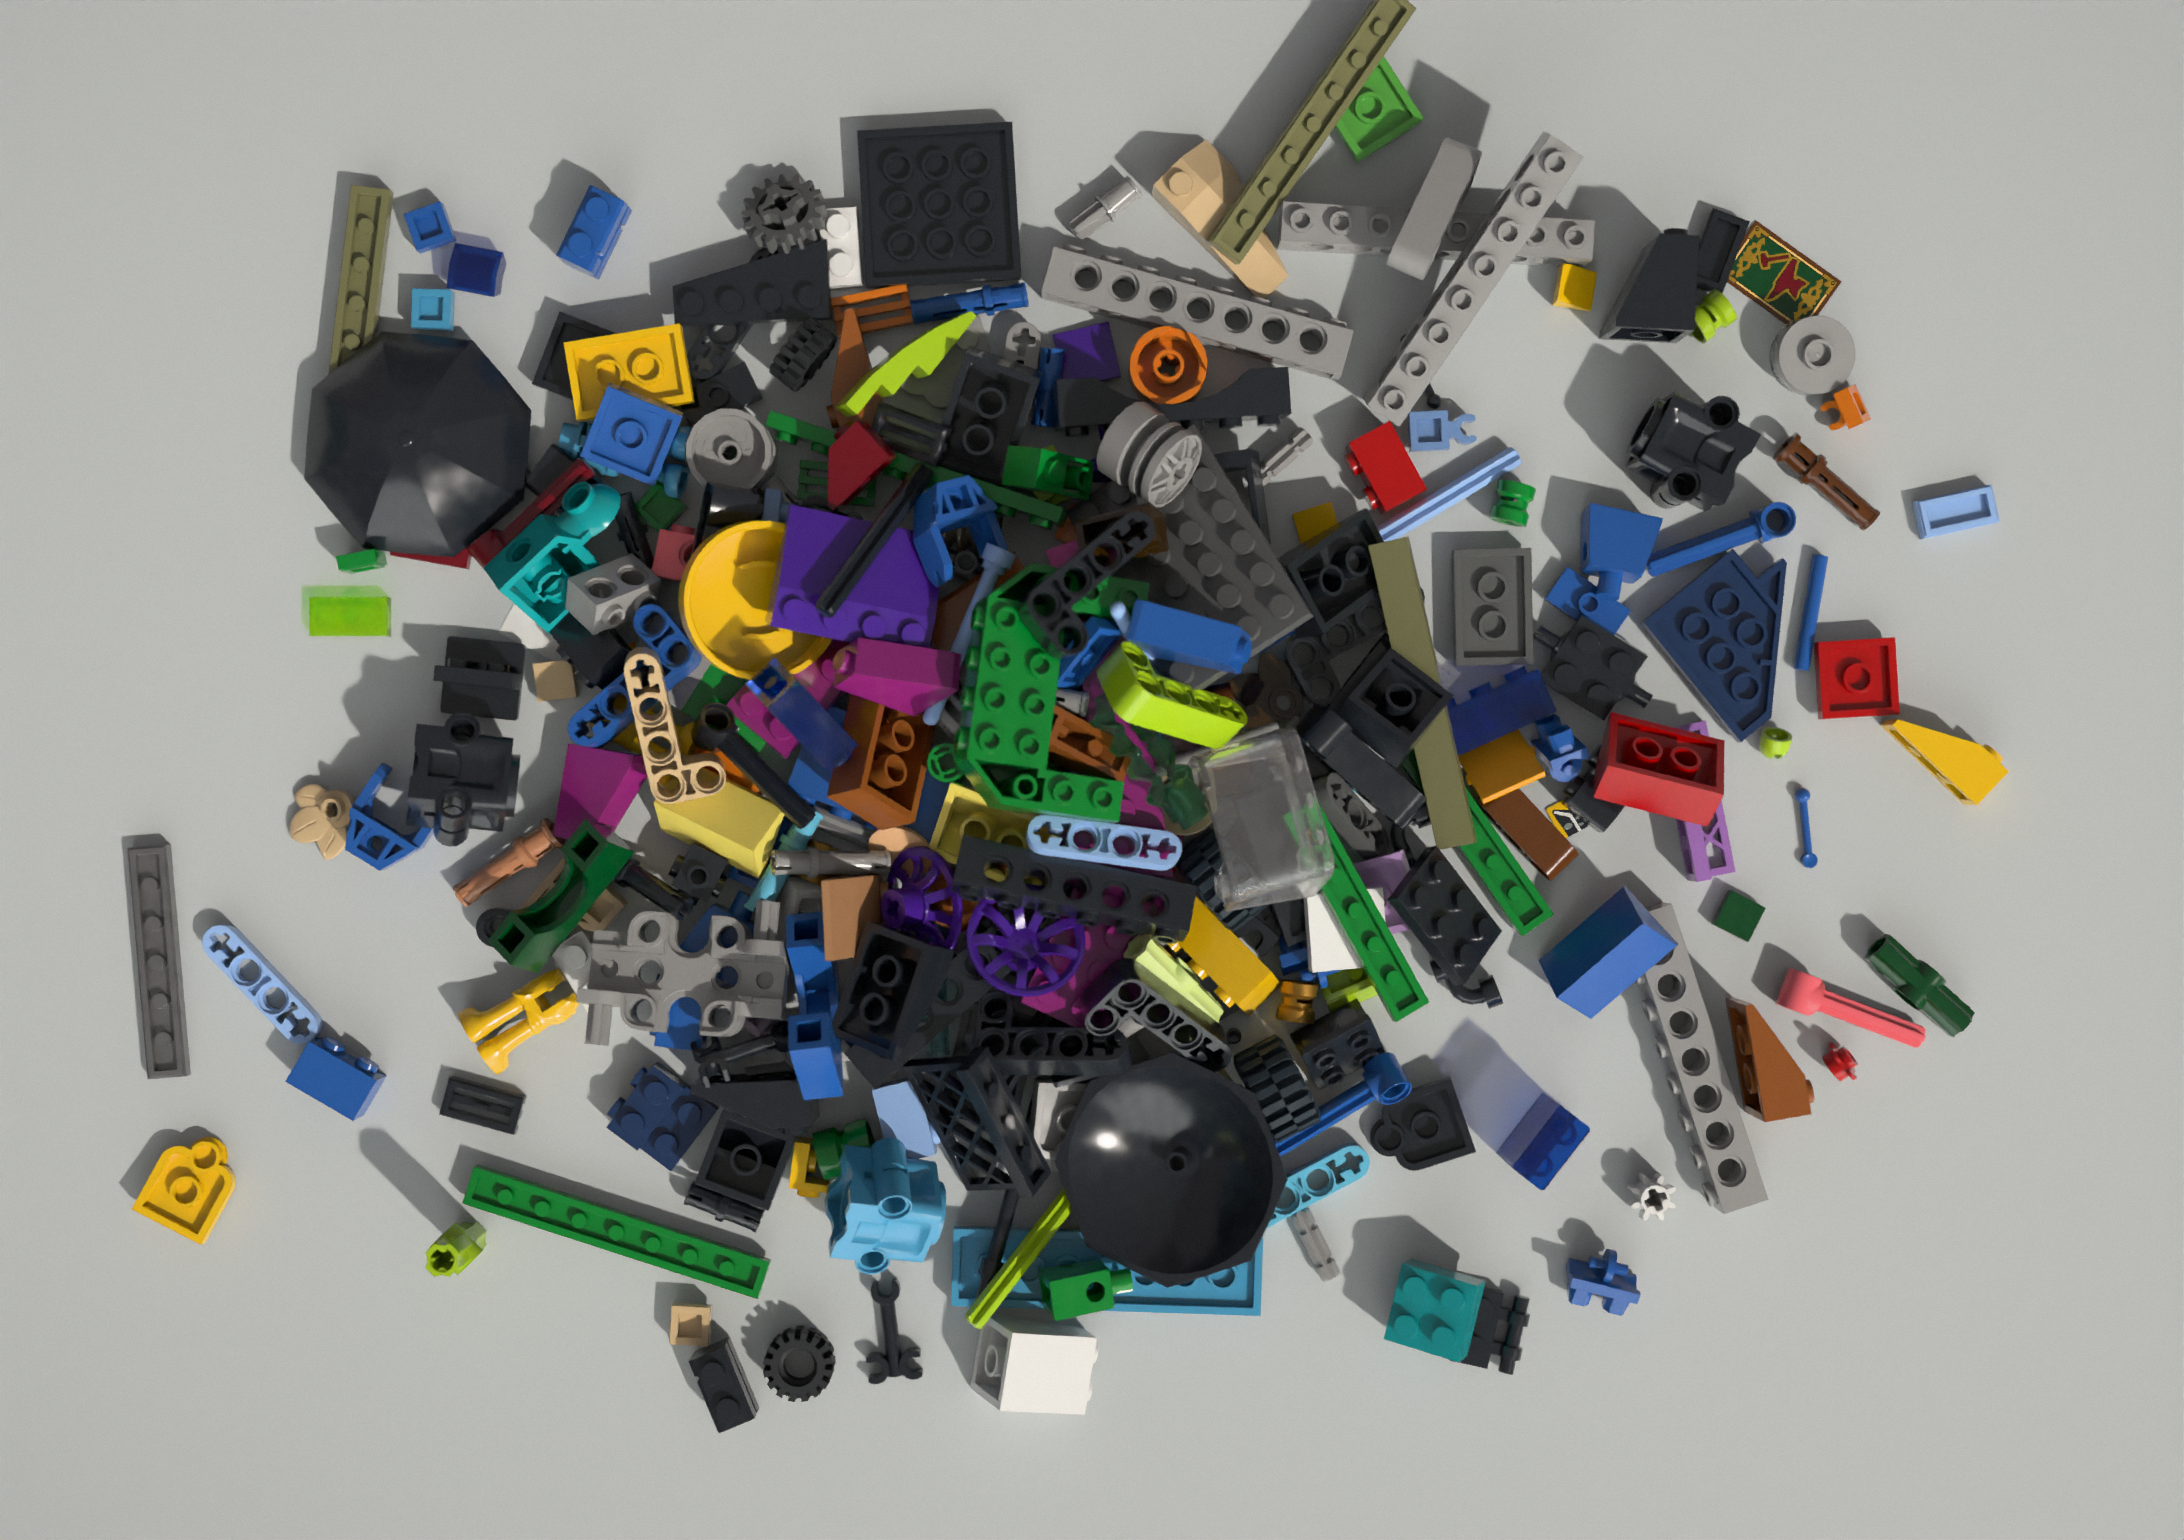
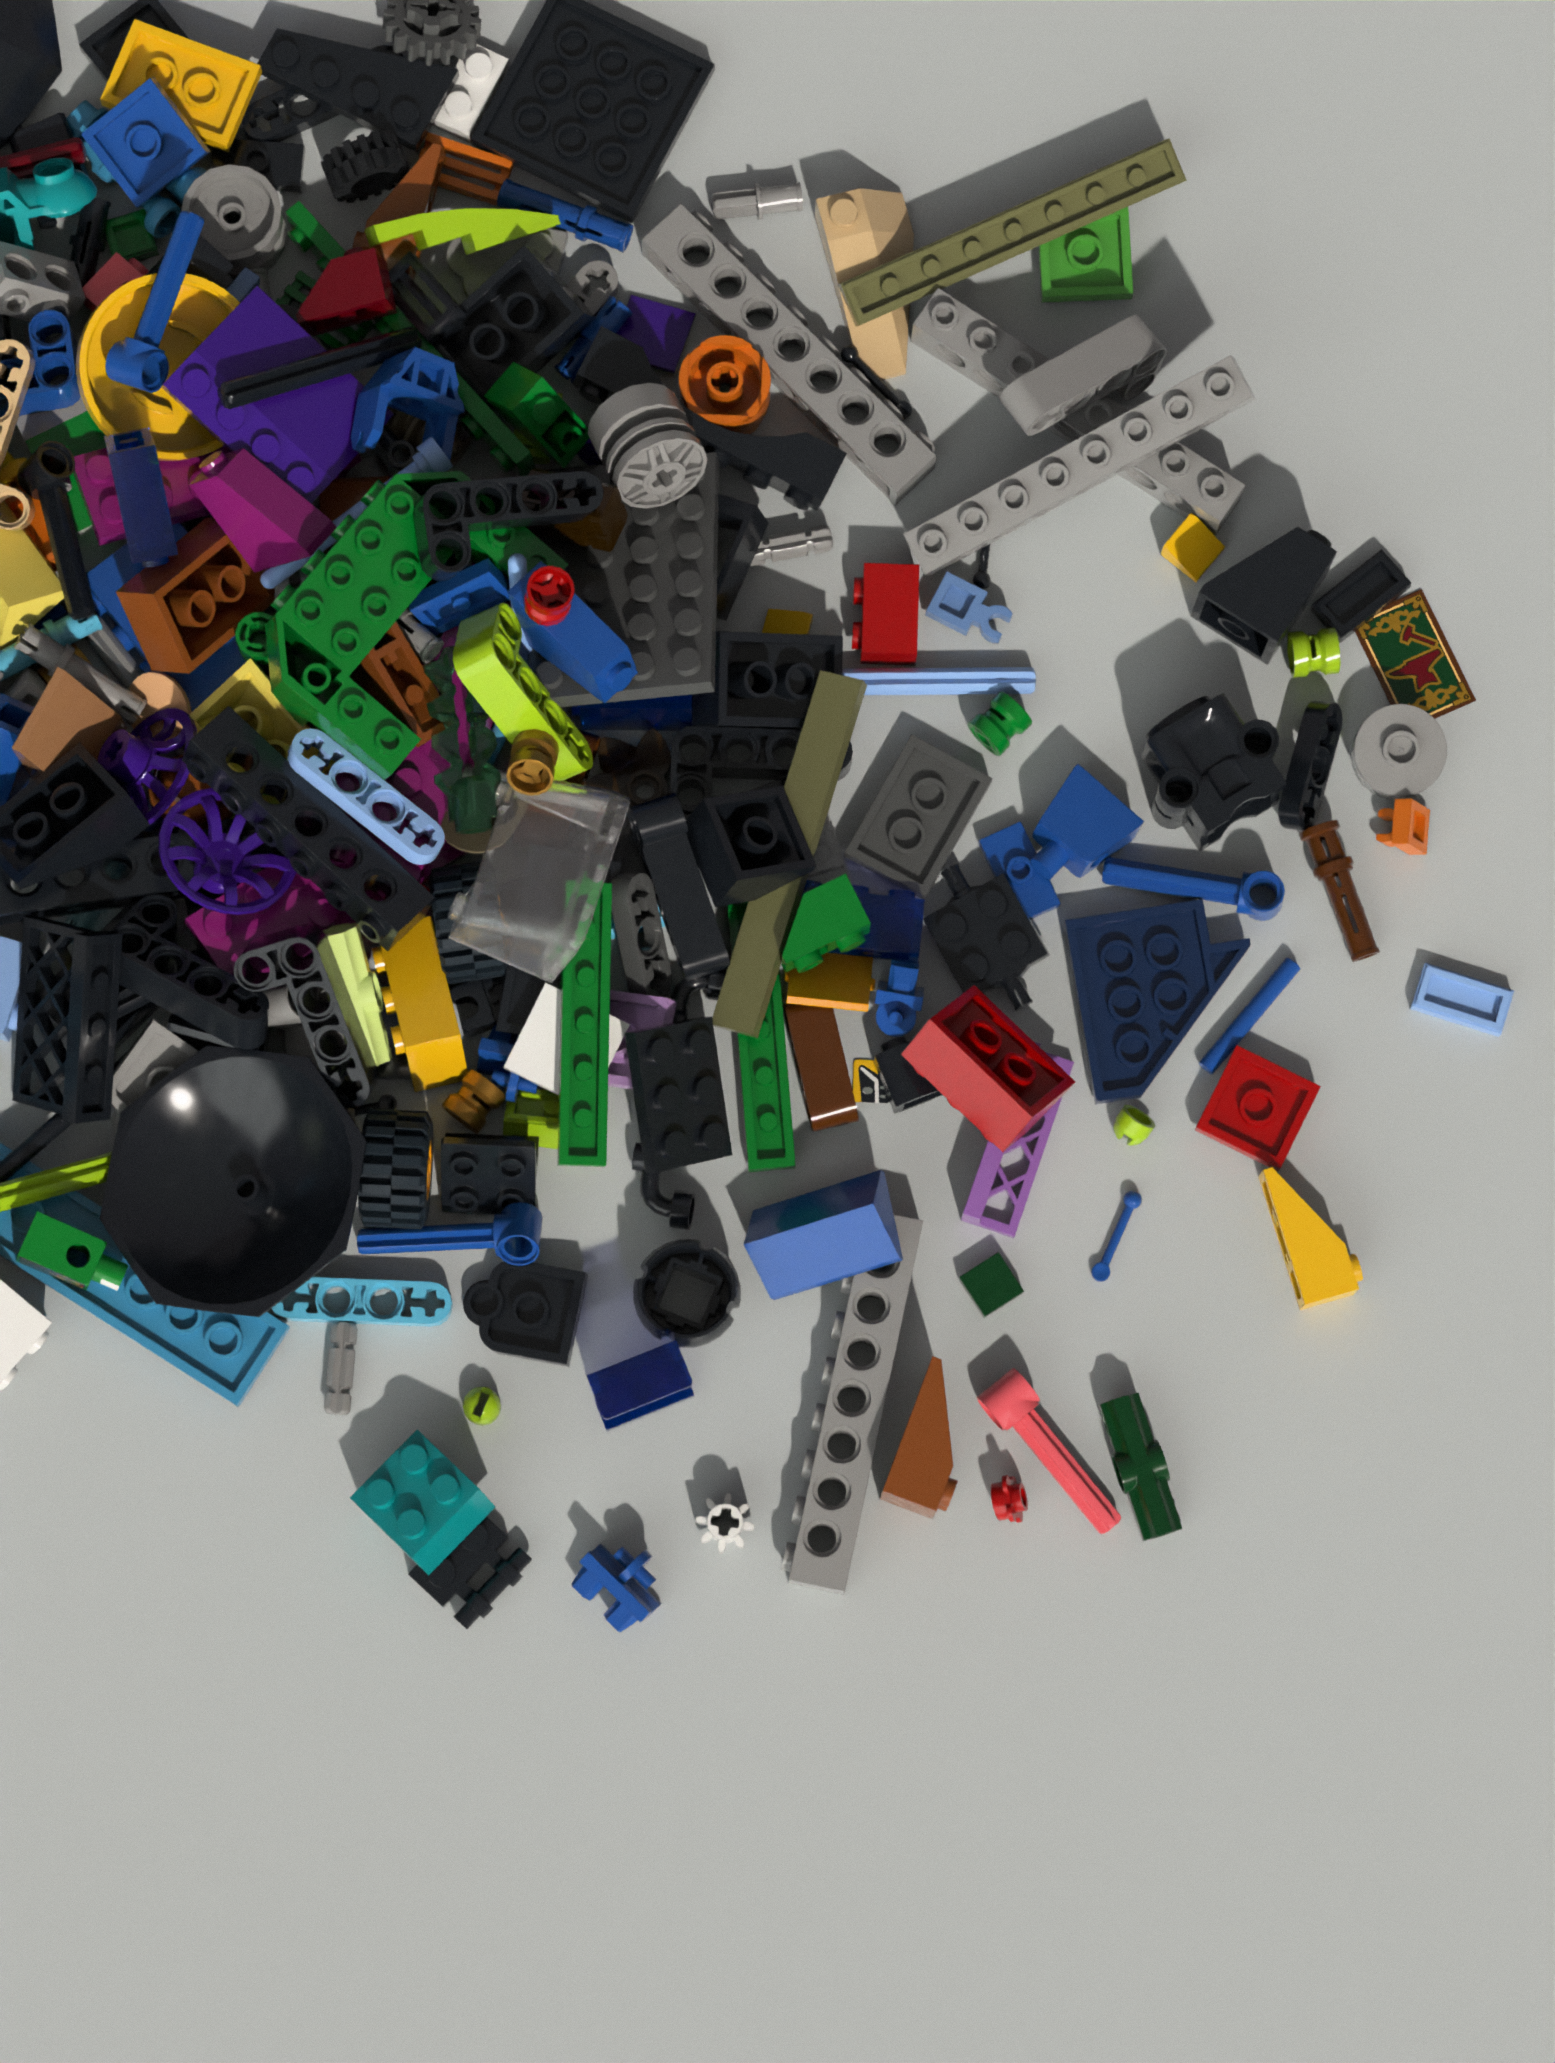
camera: 30 degrees right, 10 degrees down
none -> blue axle [105,211,205,393]
none -> lime hinge [463,1386,501,1426]
none -> pearl gold wheel [506,729,559,796]
none -> red wheel [524,566,575,626]
none -> black piece [633,1239,741,1348]
none -> green slope [781,873,871,973]
none -> black hinge [840,345,913,419]
none -> black beam [1278,701,1343,831]

